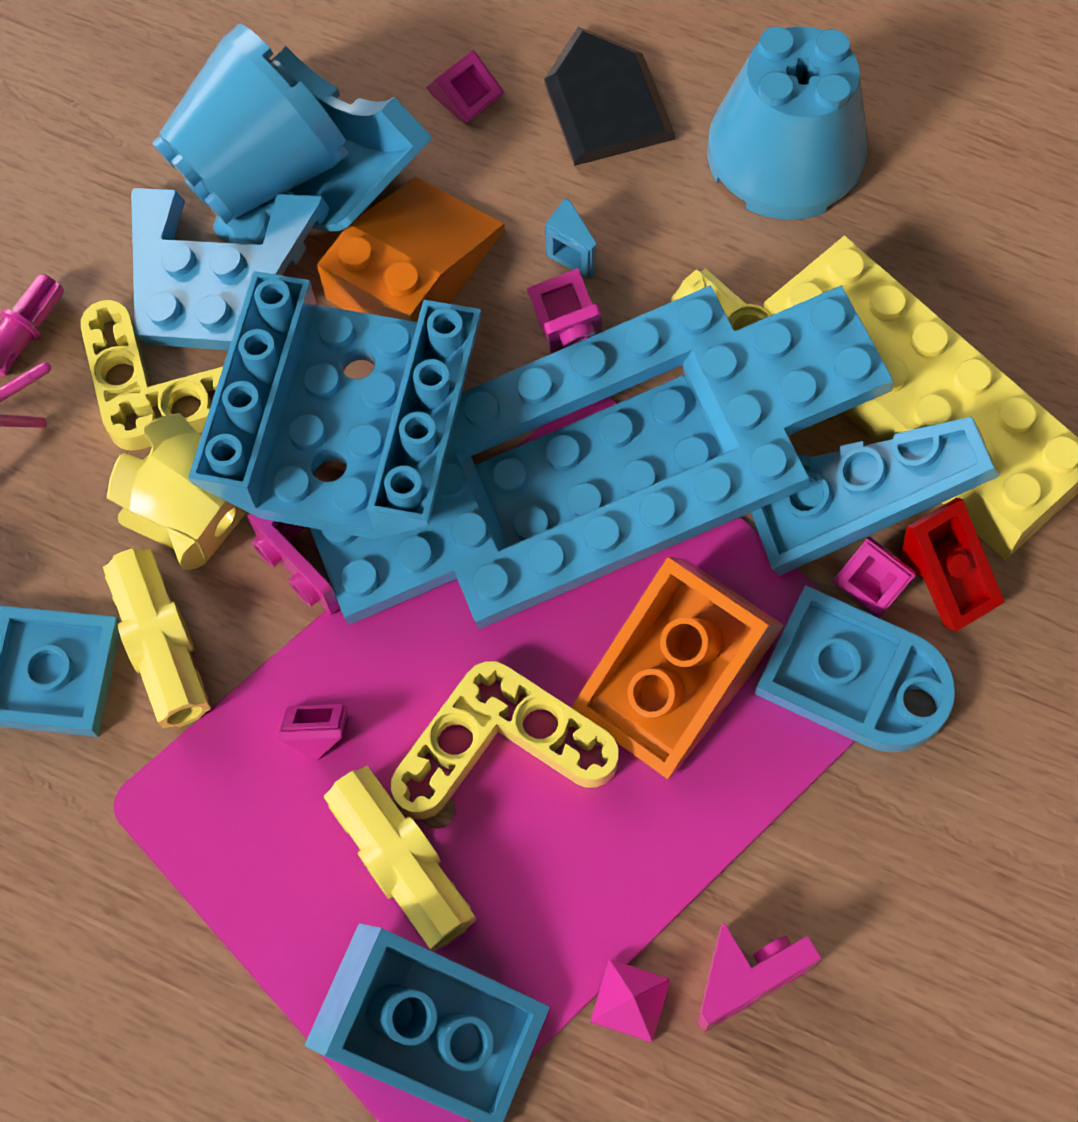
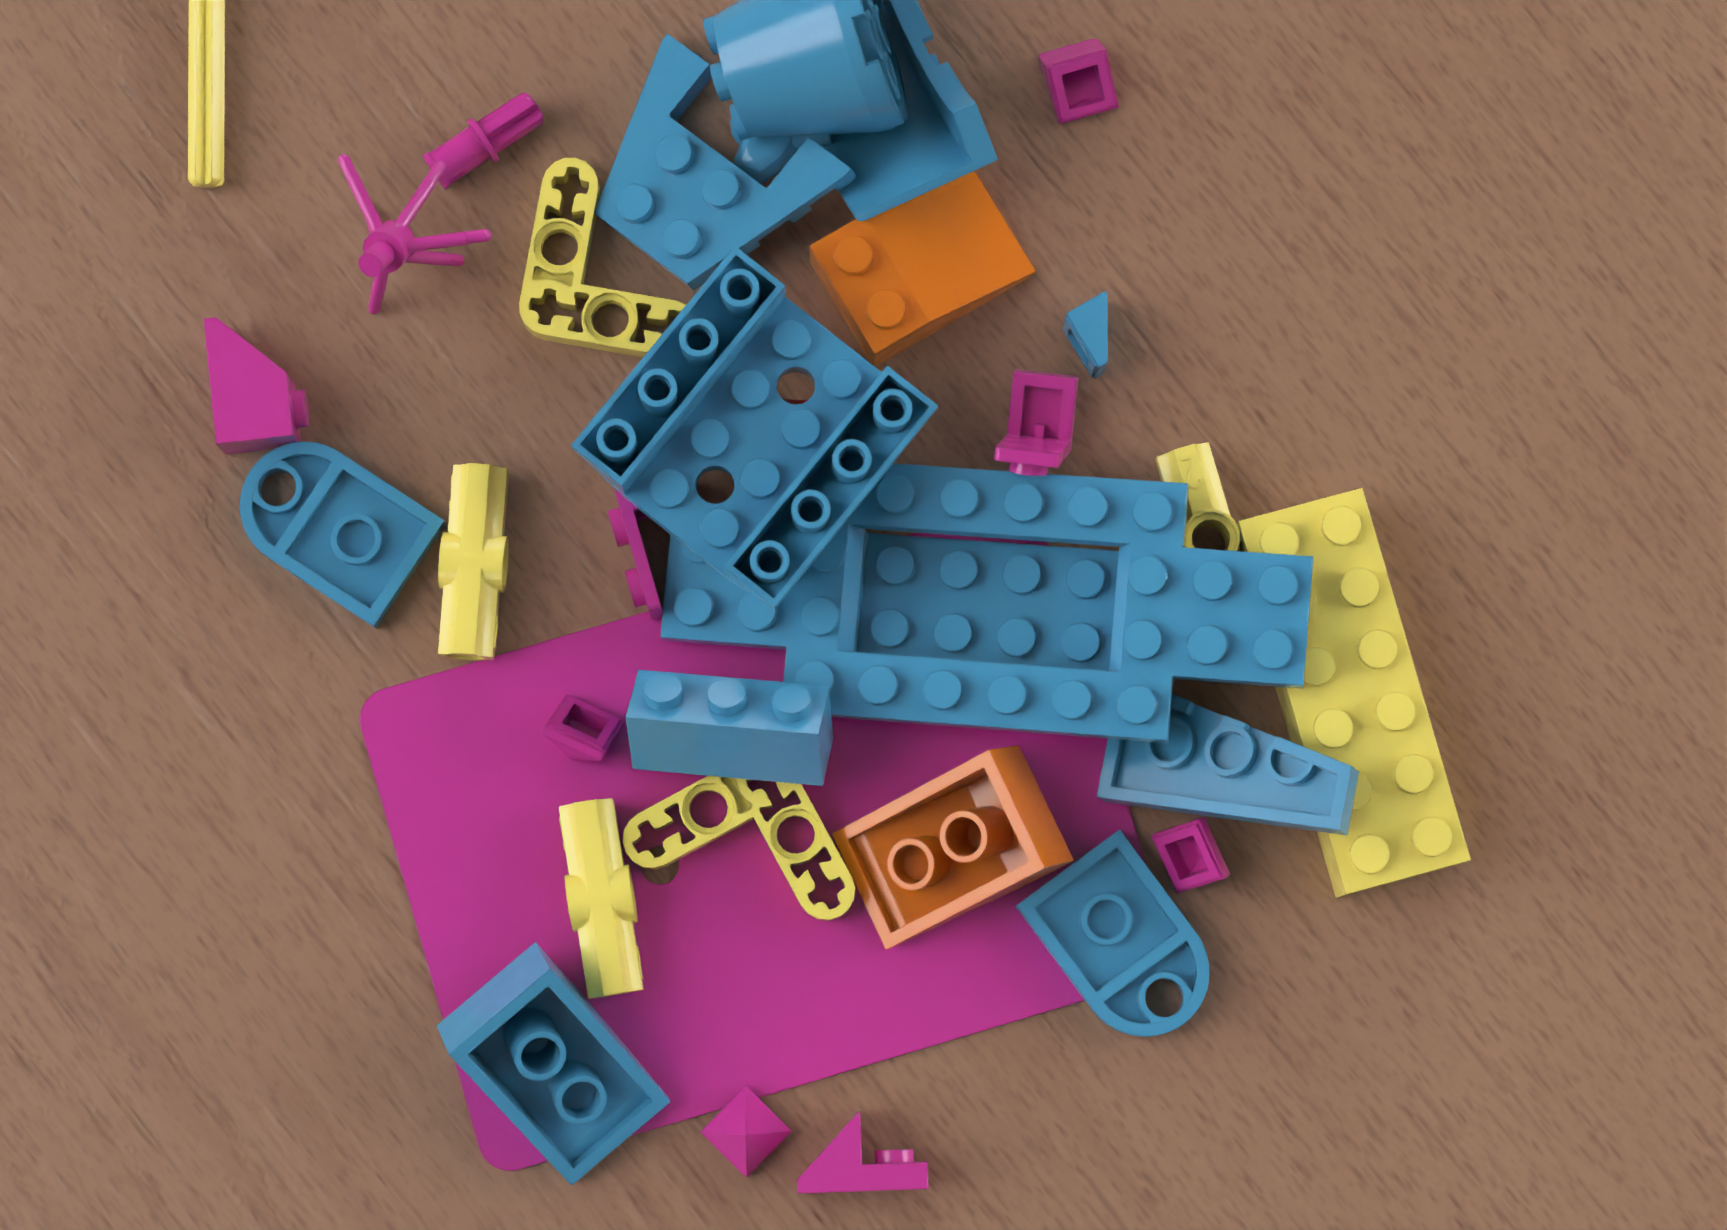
camera: 20 degrees right, 15 degrees up
light yellow piece [107,413,247,570] -> none
black tile [544,26,675,166] -> none
dark azure cone [707,26,868,220] -> none
red slope [900,497,1005,632] -> none
none -> dark azure brick [625,670,834,786]

